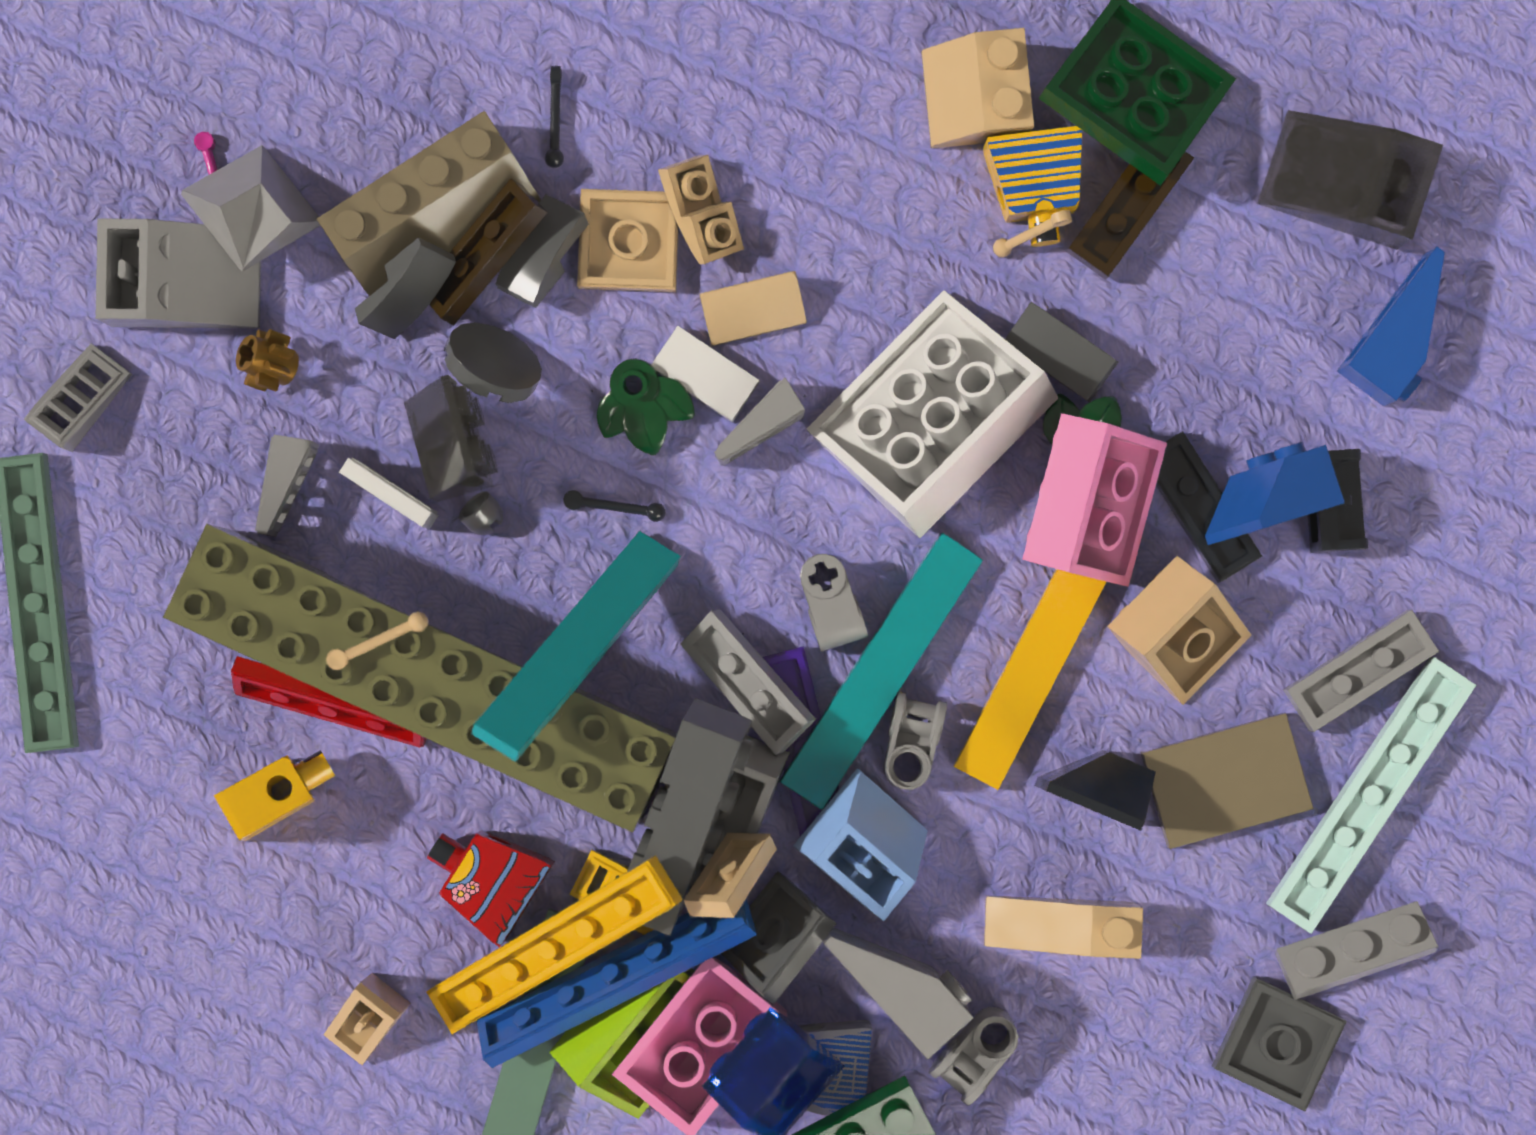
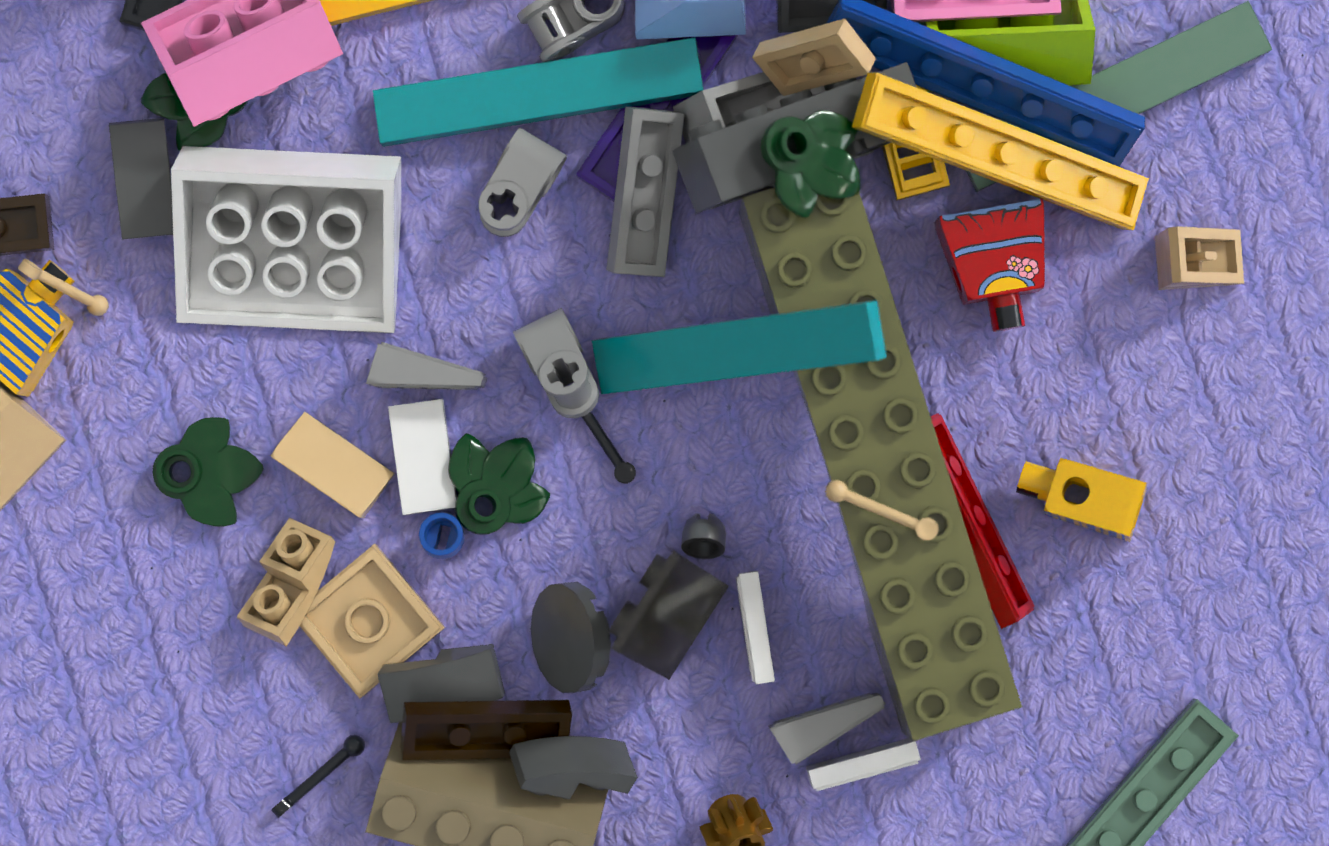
camera: 130 degrees left, 0 degrees up
none -> dark green plate [153,417,264,526]
none -> blue hinge [419,513,464,559]
none -> light grey piece [513,308,599,419]
none -> dark green plate [761,110,860,218]
none -> white tile [806,738,921,791]

